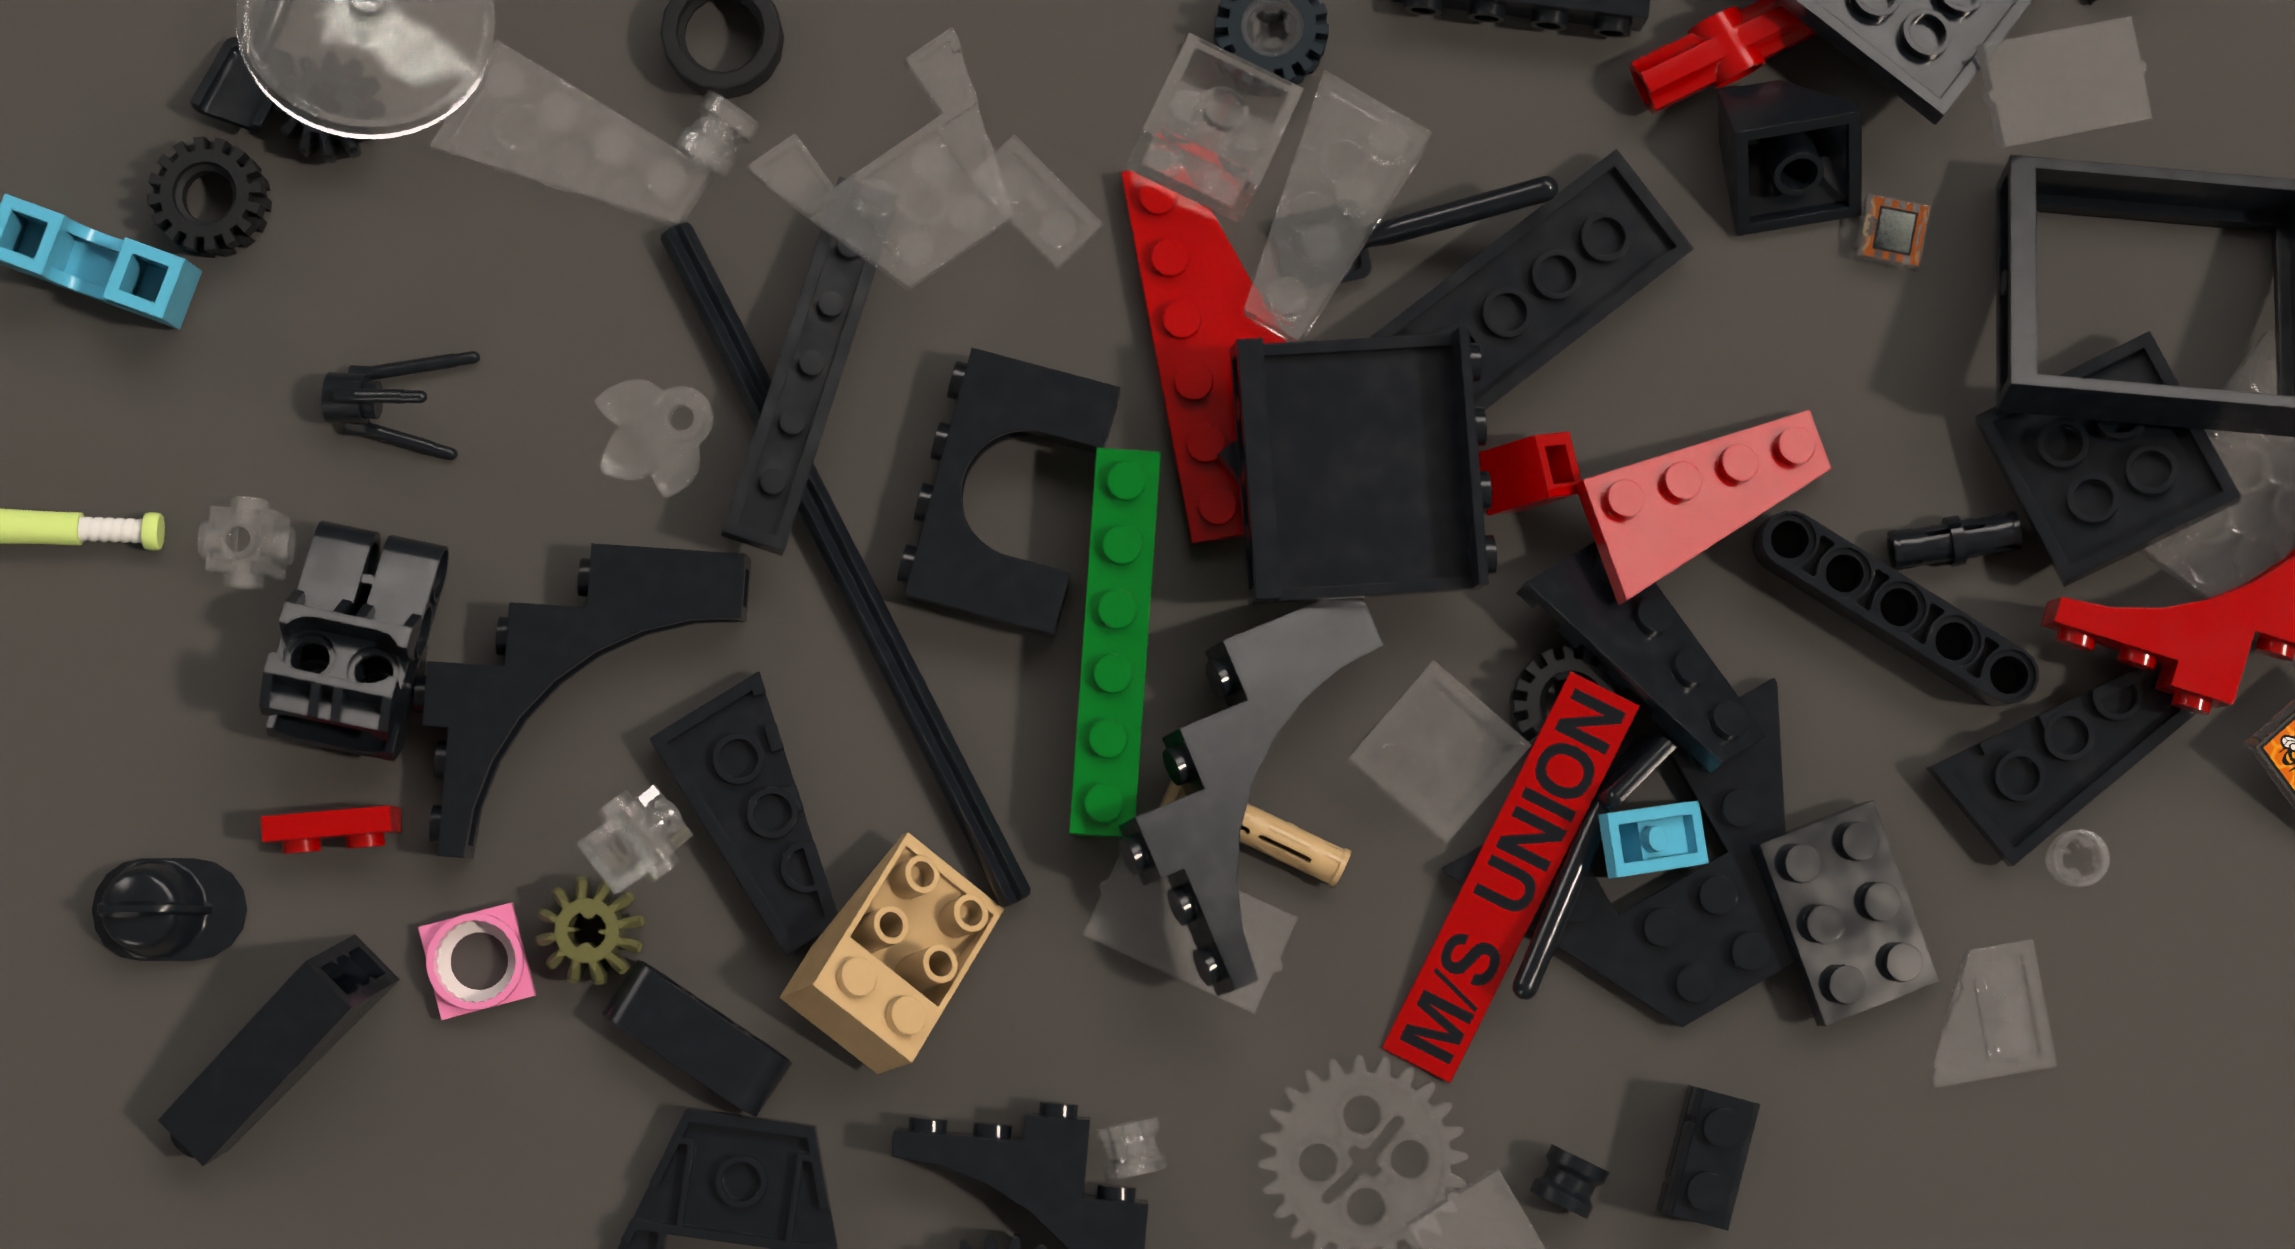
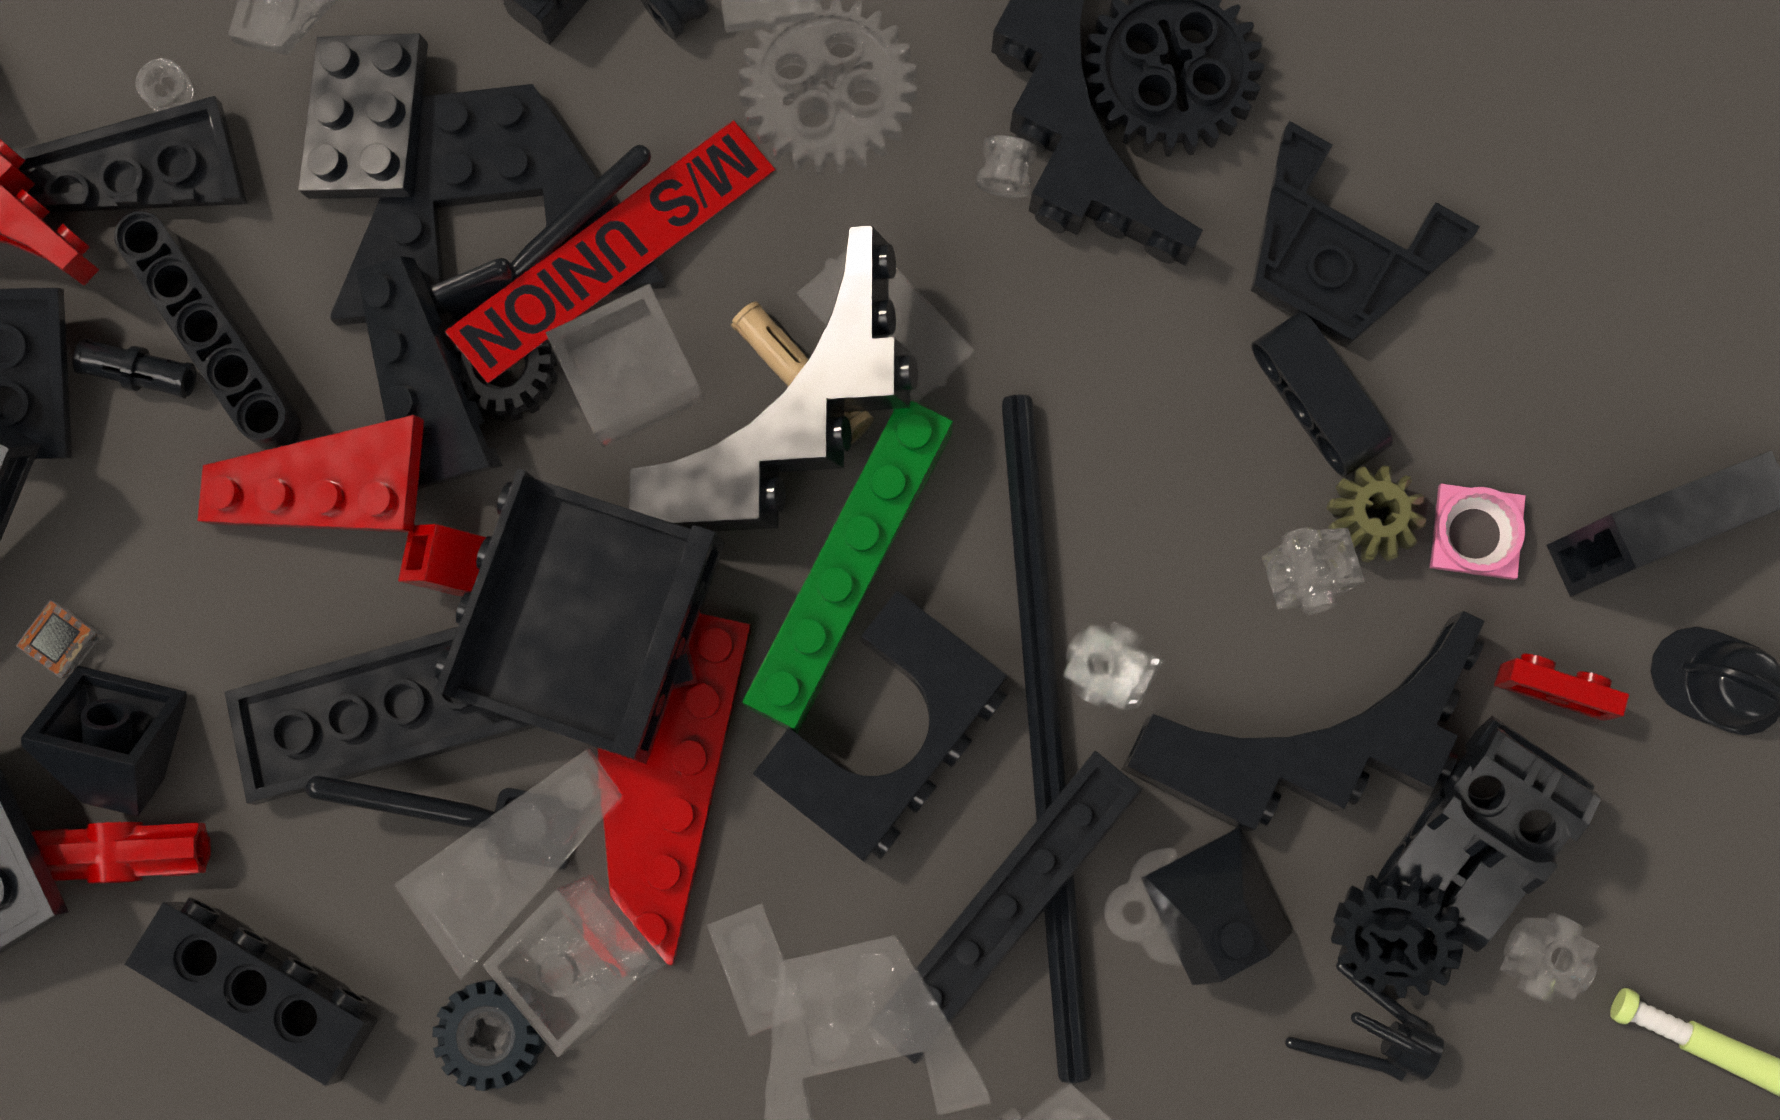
camera: 150 degrees left, 5 degrees down
black wing [650,671,838,957] -> none
tan slope [779,832,1004,1074] -> none
medium azure slope [1598,800,1709,879] -> none
none -> clear brick [1063,621,1164,710]
none -> black slope [1140,827,1292,985]
none -> black gear [1331,872,1466,998]

